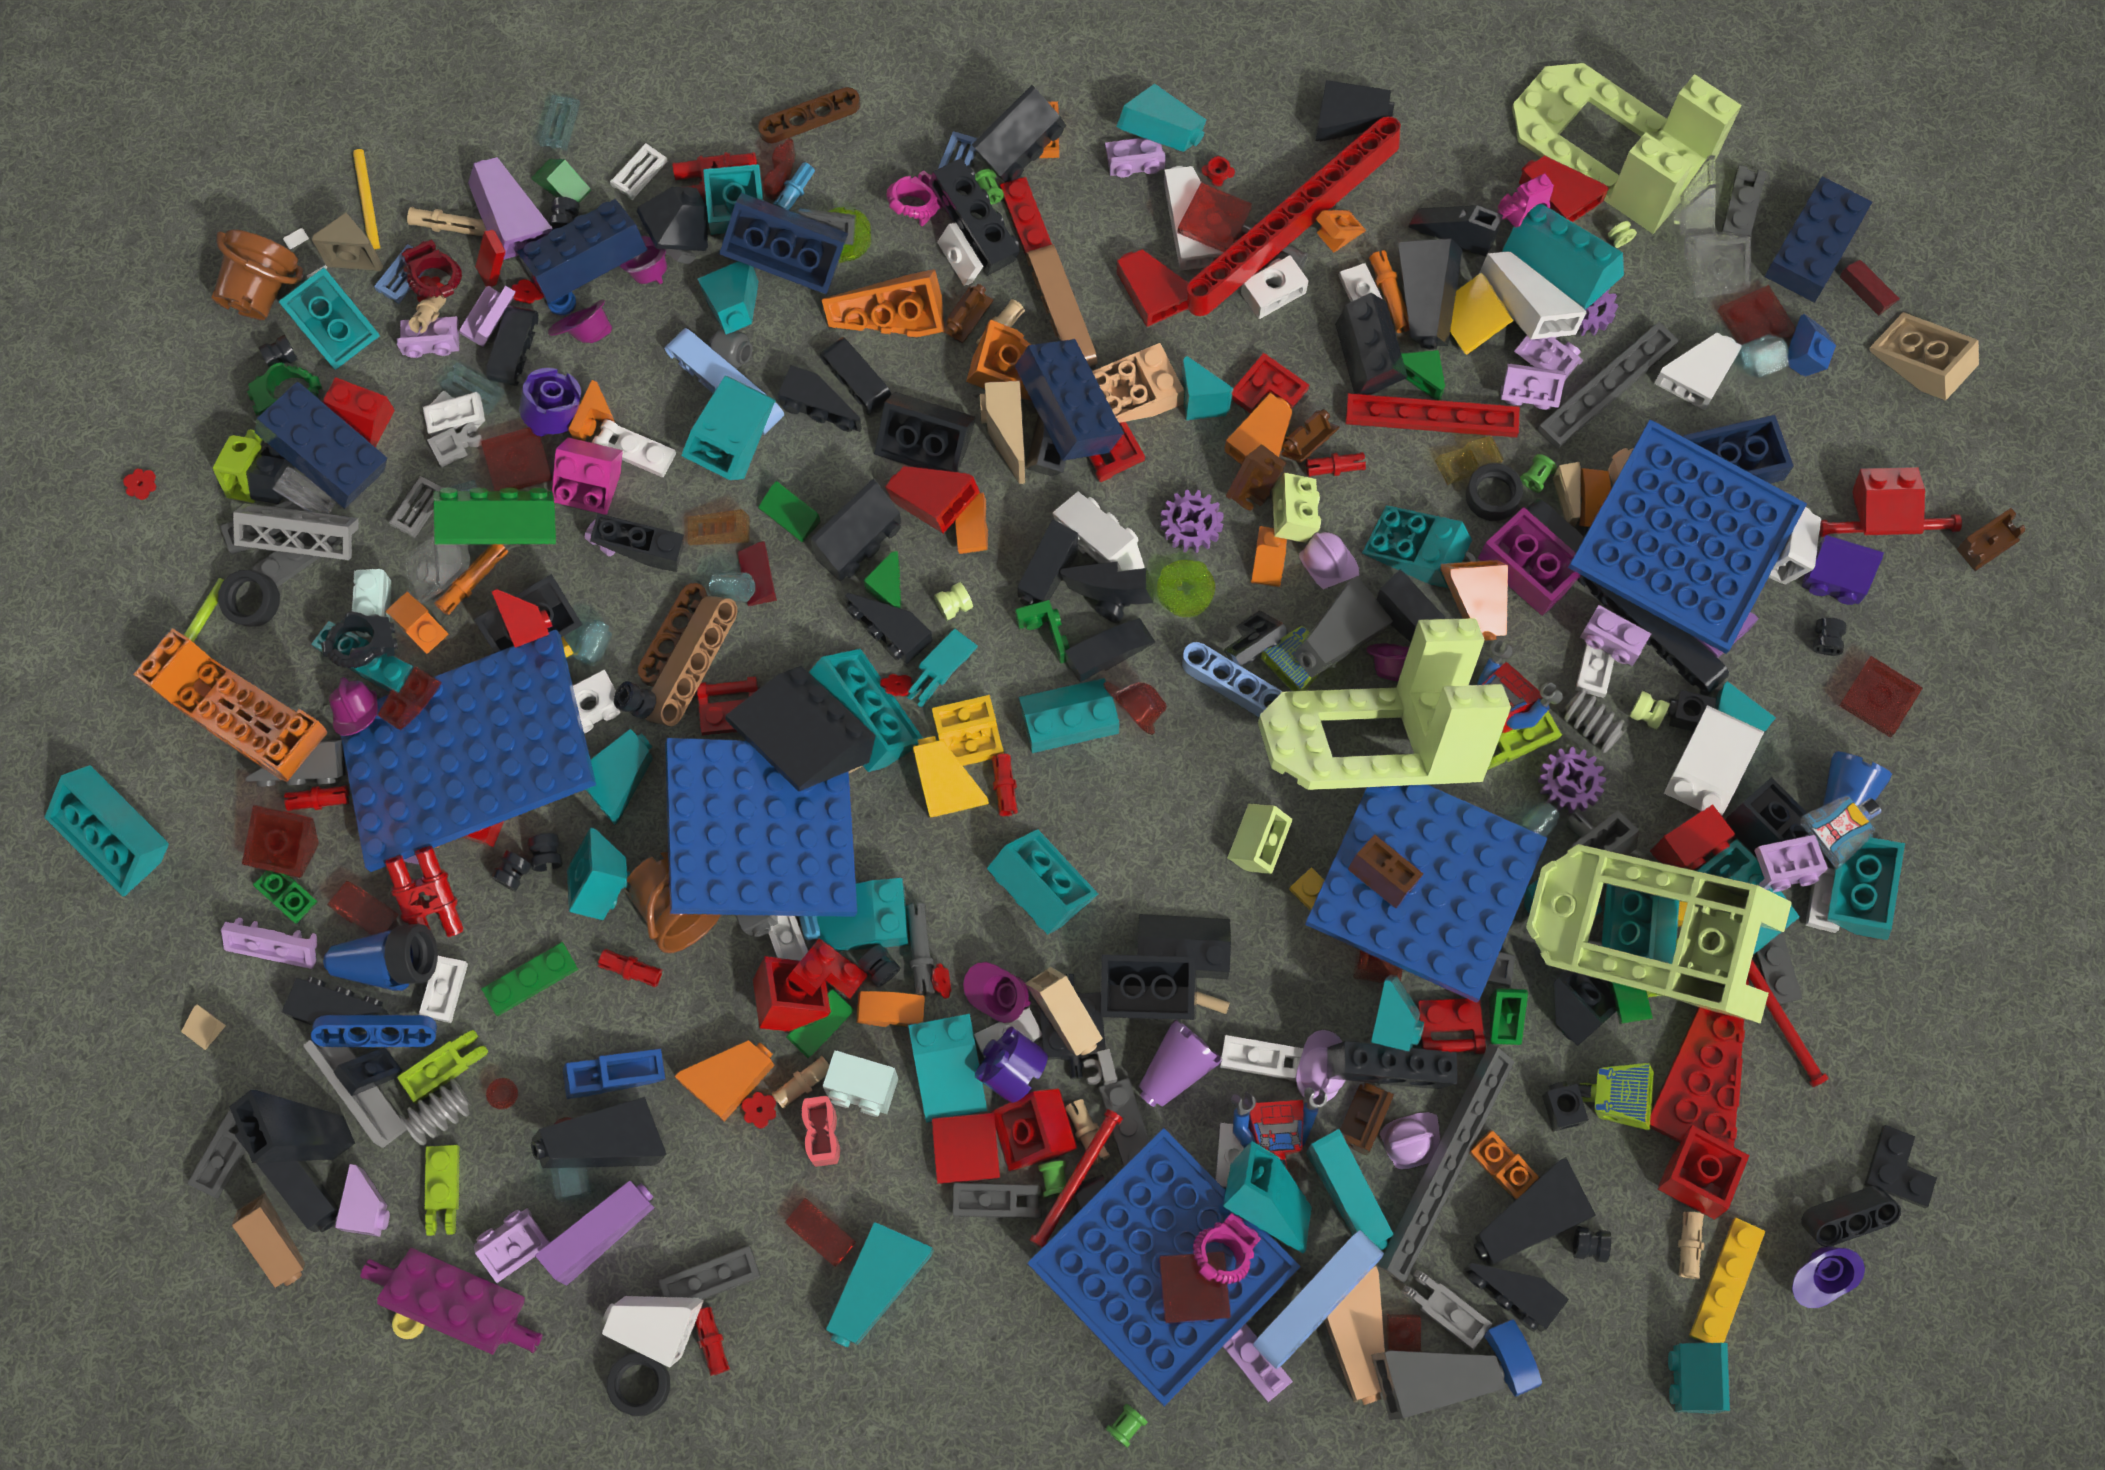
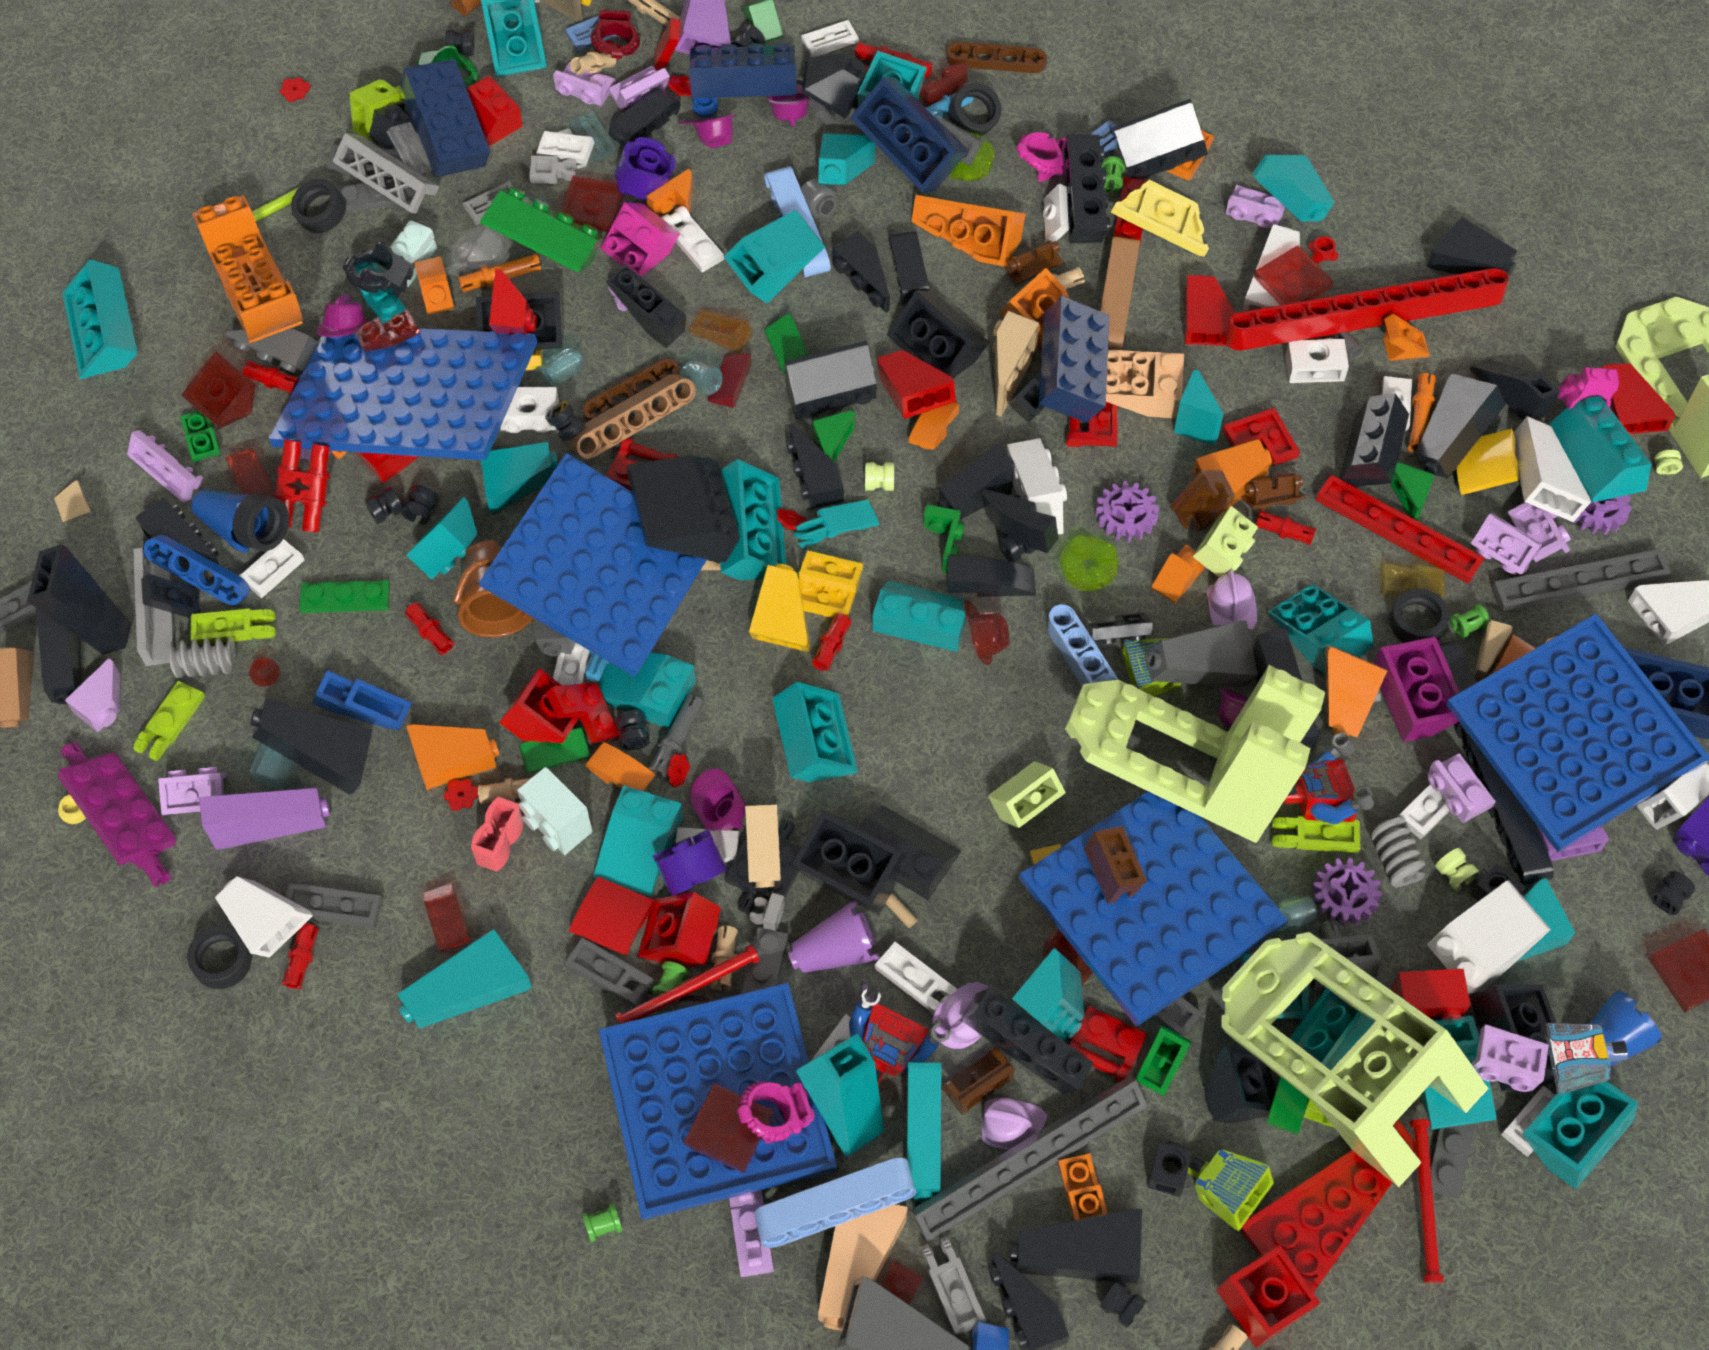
camera: 30 degrees right, 10 degrees down
none -> black tyre [949,83,1001,137]
none -> light yellow wing [1110,180,1209,257]

